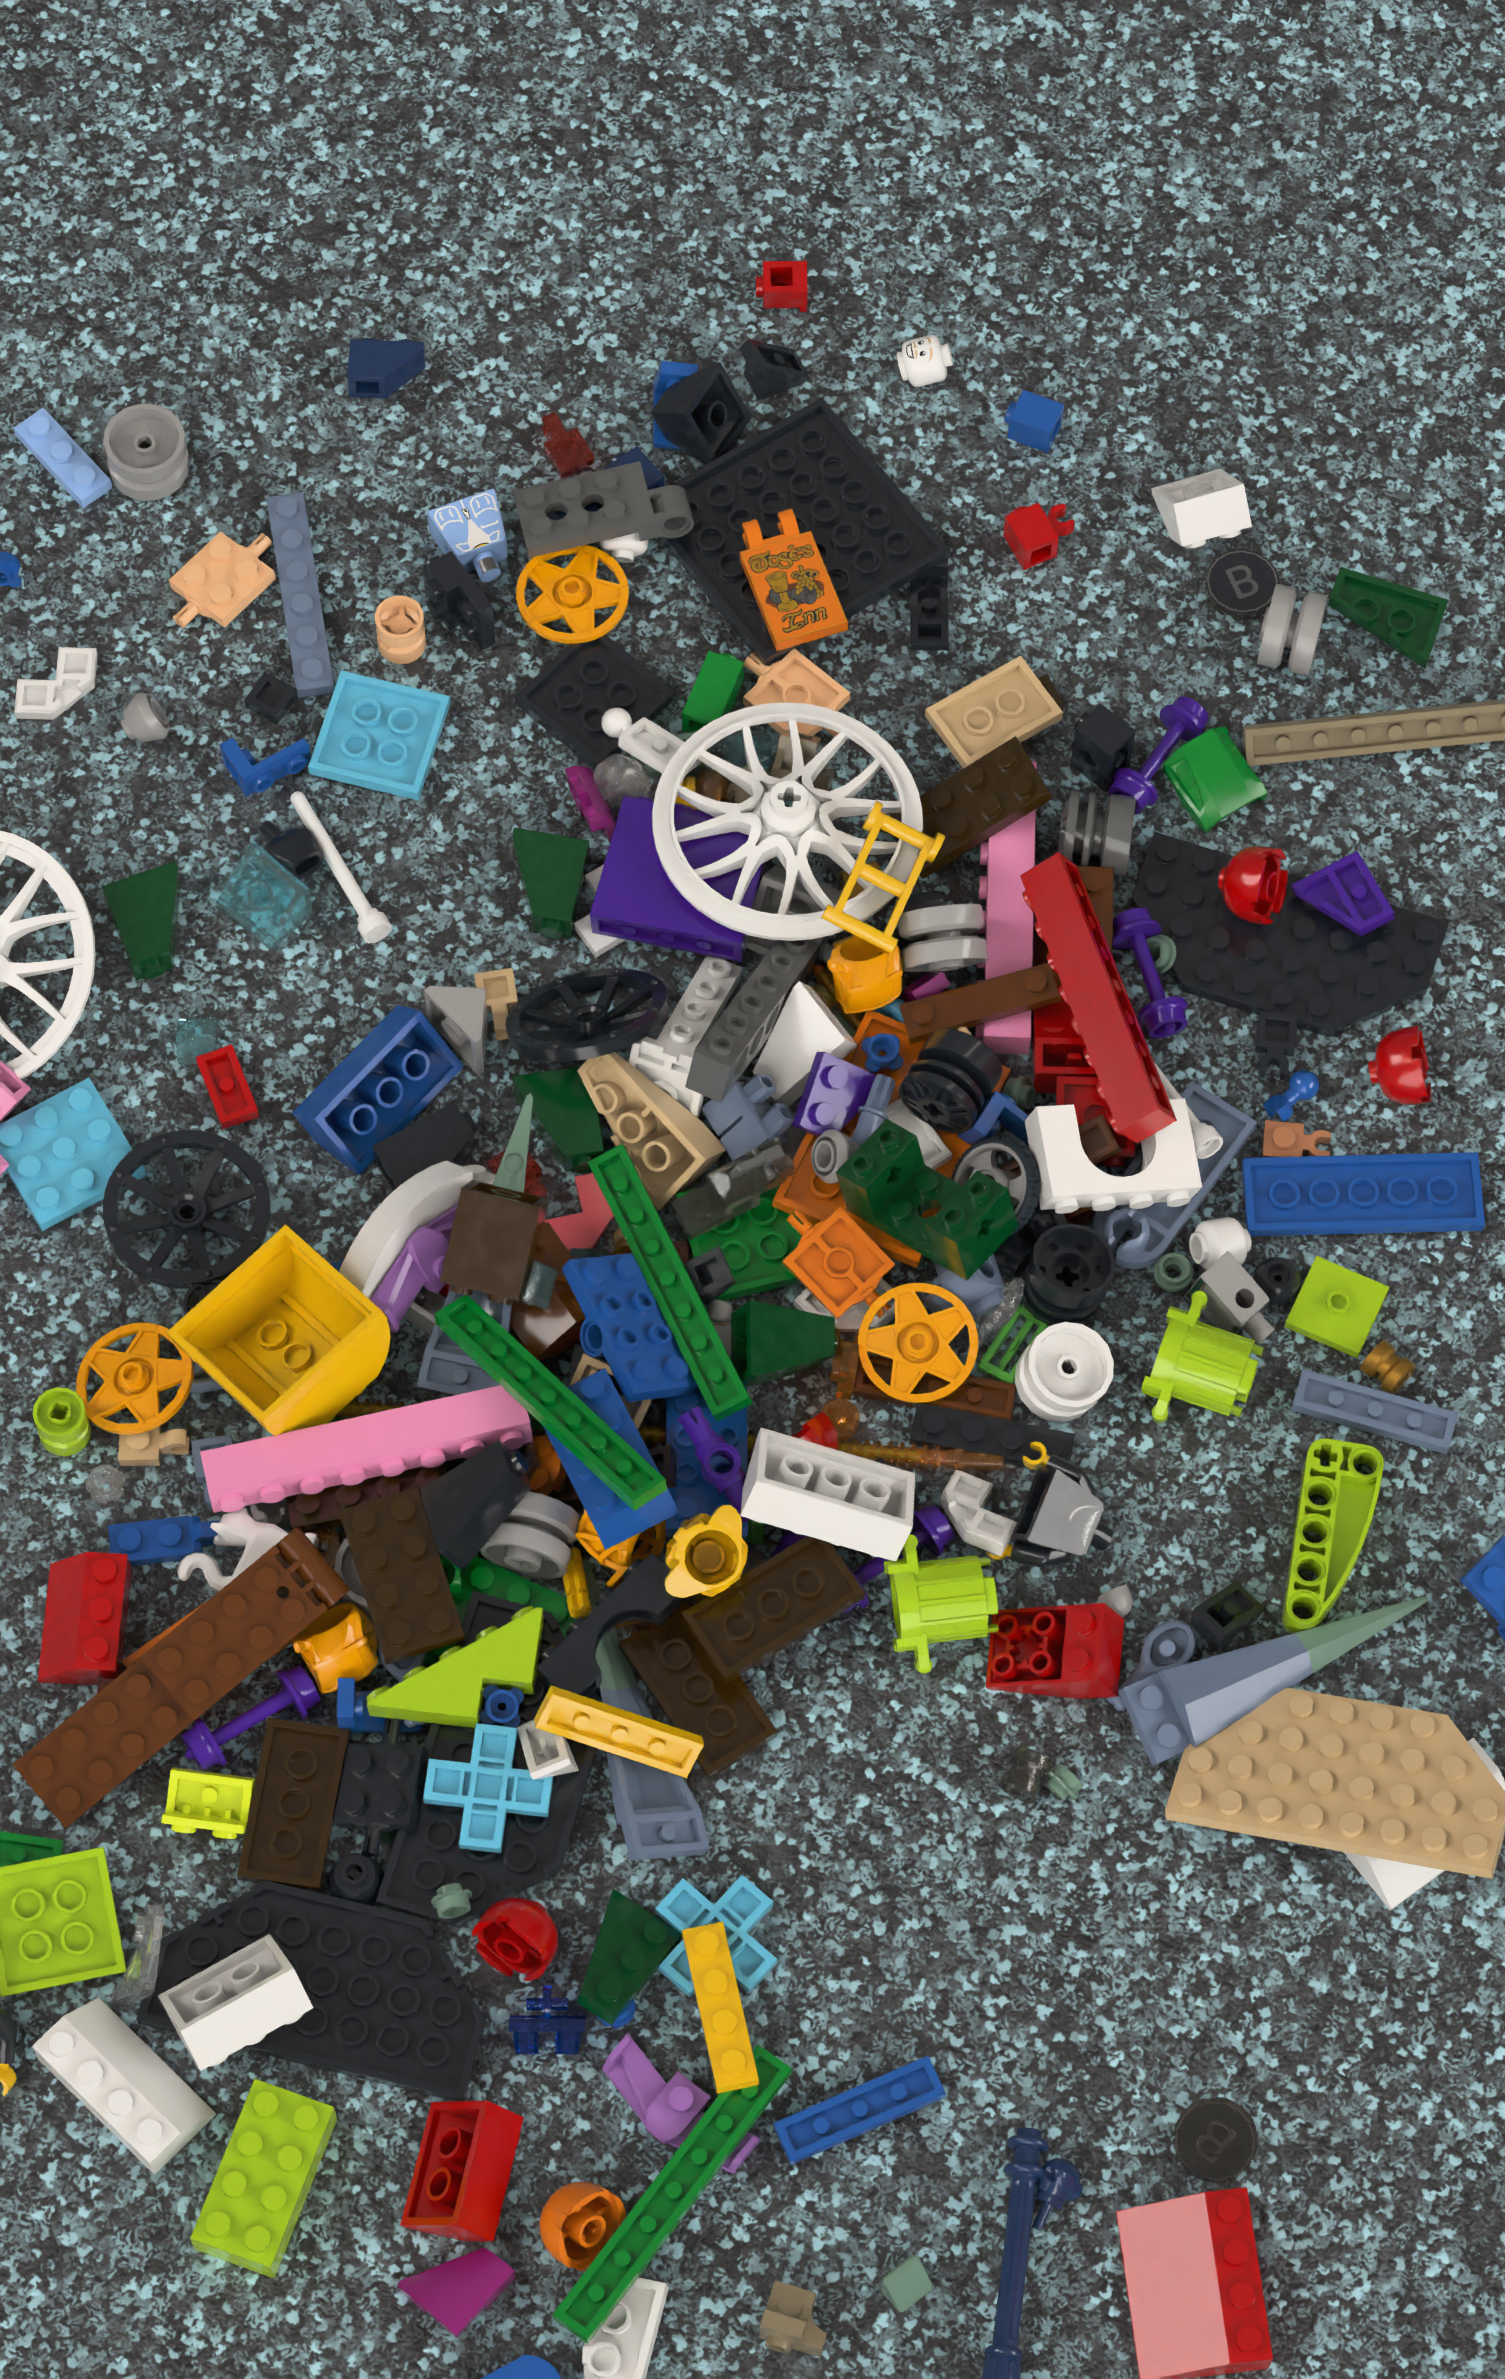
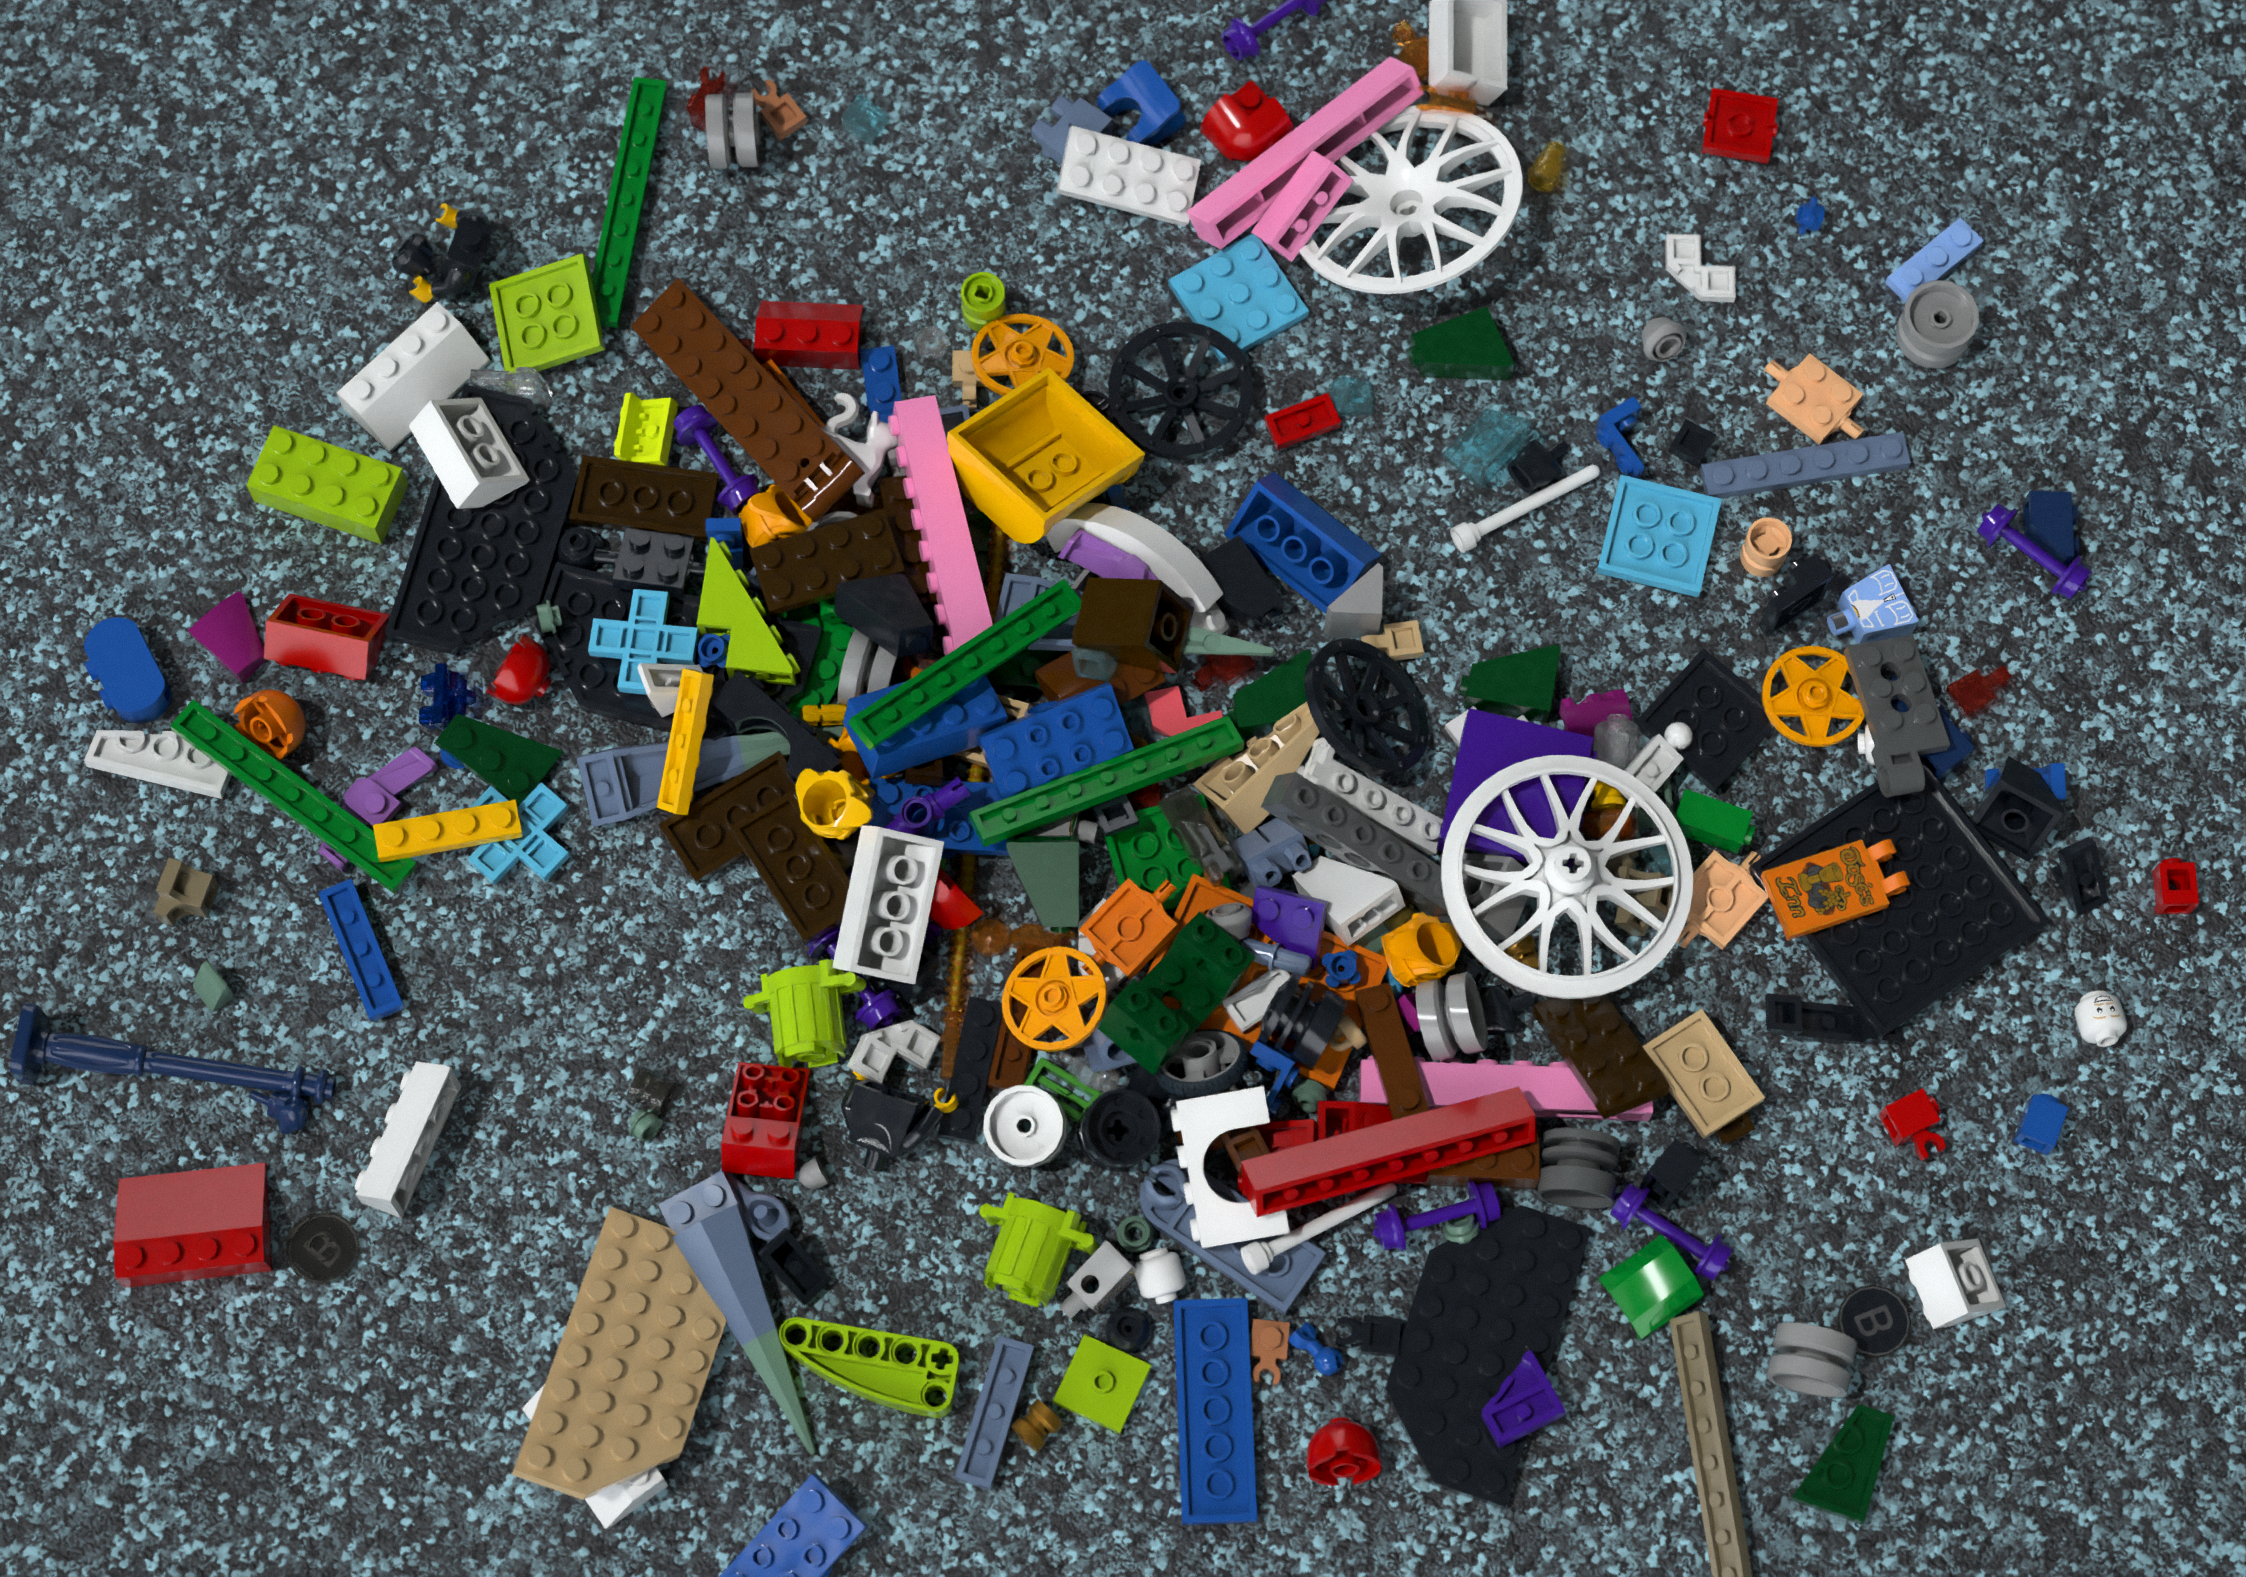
camera: 90 degrees right, 5 degrees up
yellow piece [821,801,945,953] -> none
red cylinder [1218,847,1288,925] -> none
none -> white slope [355,1062,461,1218]
none -> dark purple piece [1977,503,2092,600]

